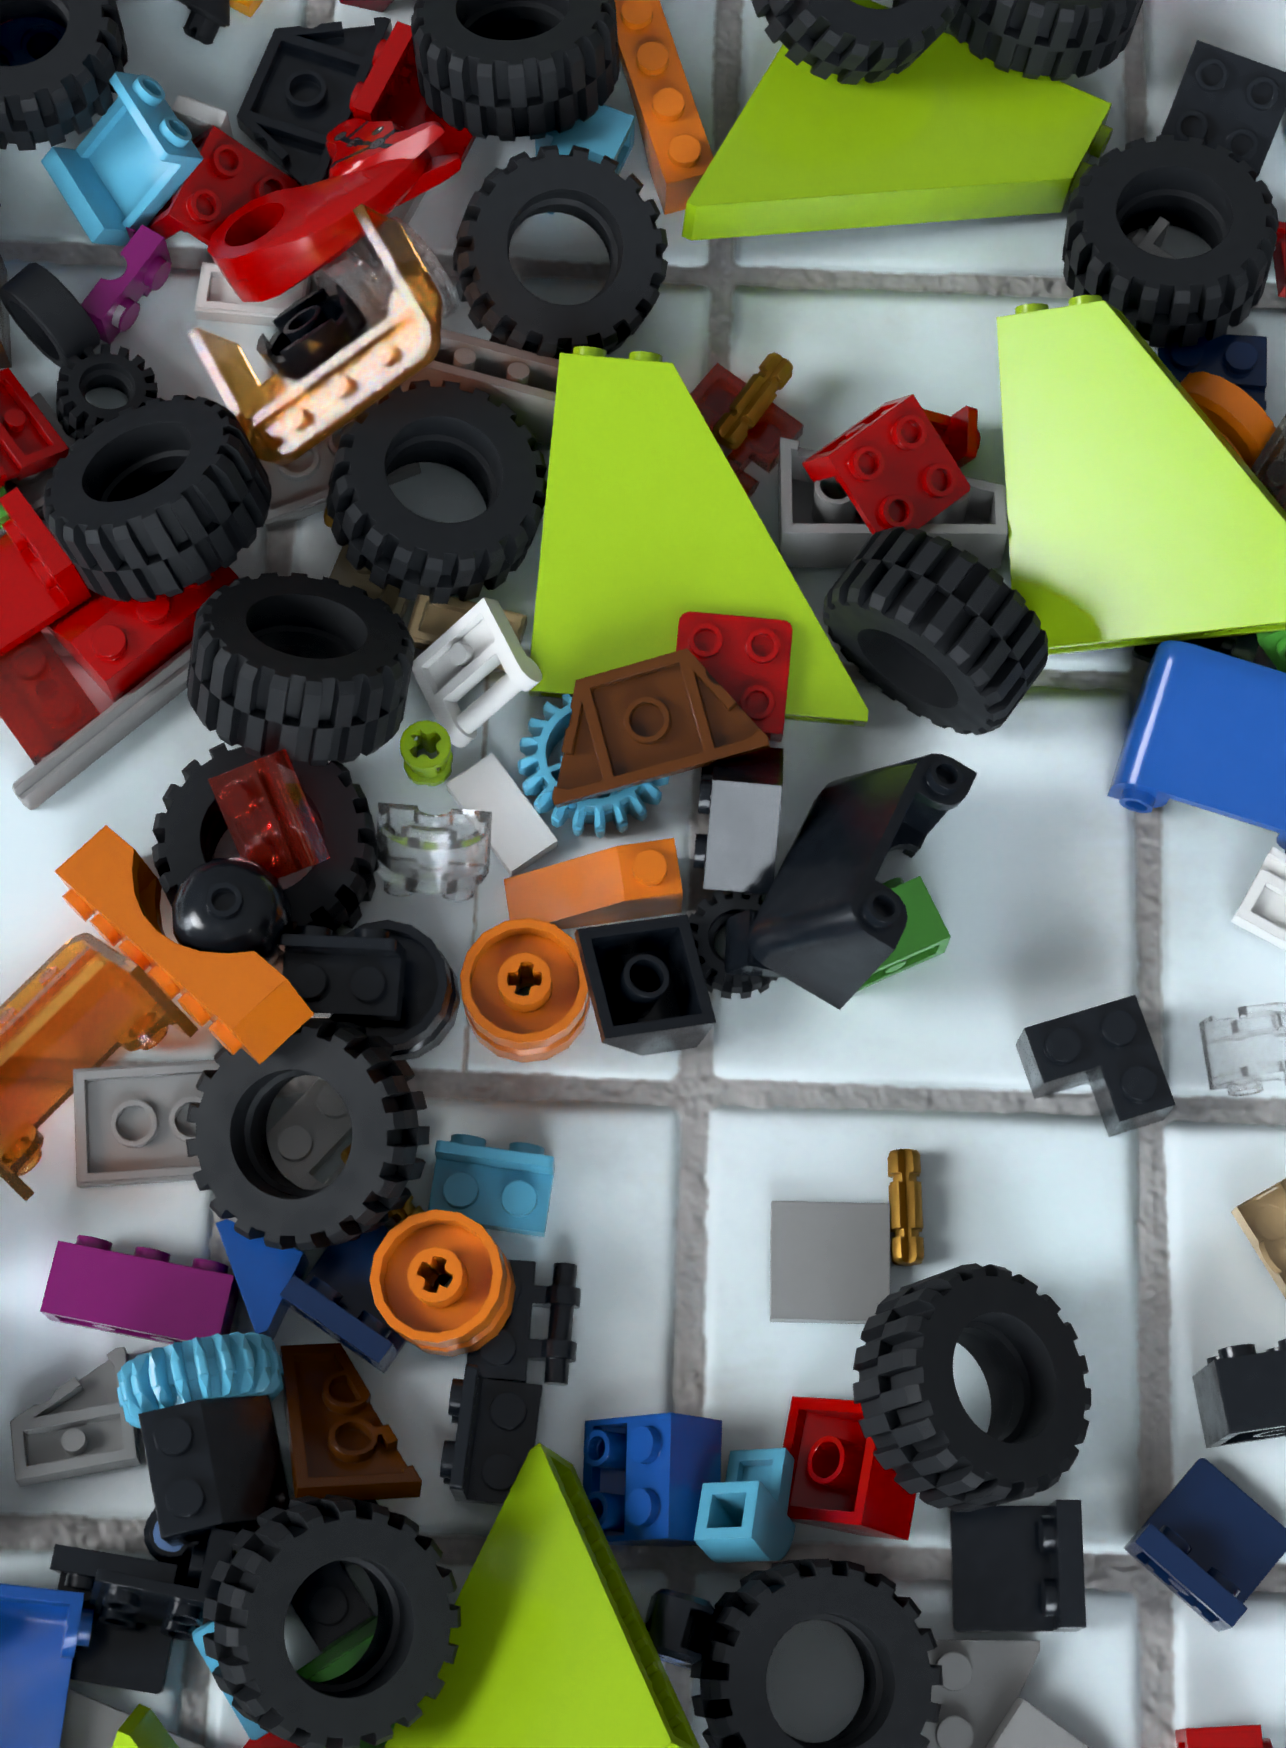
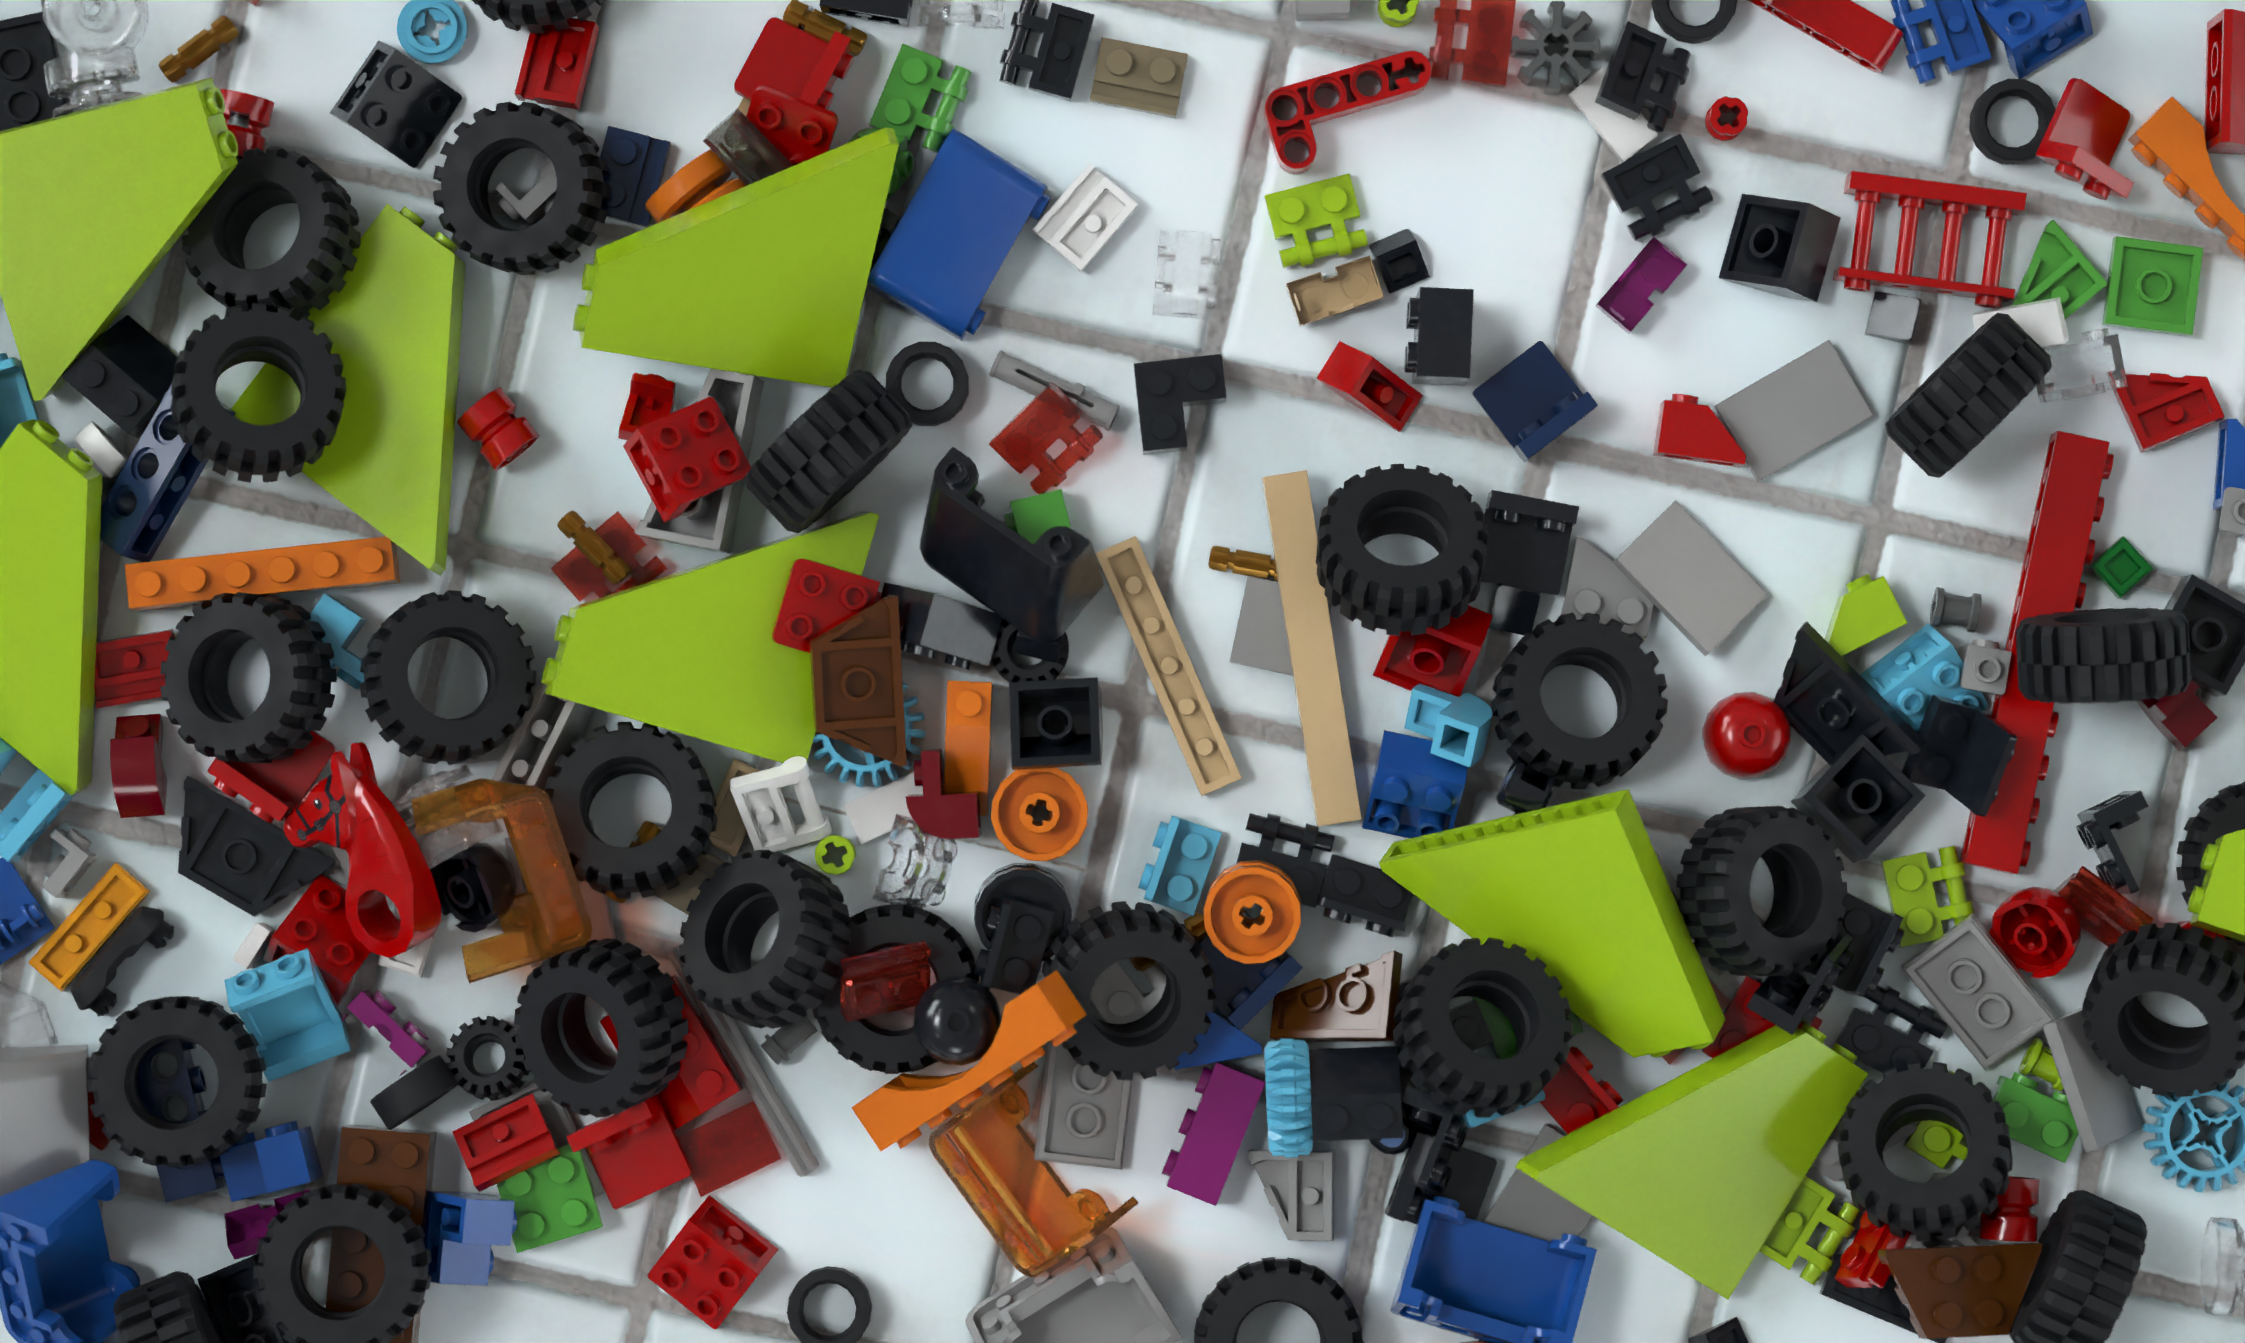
camera: 80 degrees left, 15 degrees up
none -> red wheel [457,387,540,471]
none -> dark grey pin [760,1016,818,1065]
none -> black tyre [886,341,969,426]
none -> dark red brick [906,749,982,839]
none -> light grey pin [989,350,1120,431]
none -> clear red plate [989,381,1103,494]
none -> tan plate [1096,536,1242,796]
none -> tan tile [1262,470,1362,826]
none -> red slope [1317,341,1423,432]
none -> black slope [1489,583,1541,636]

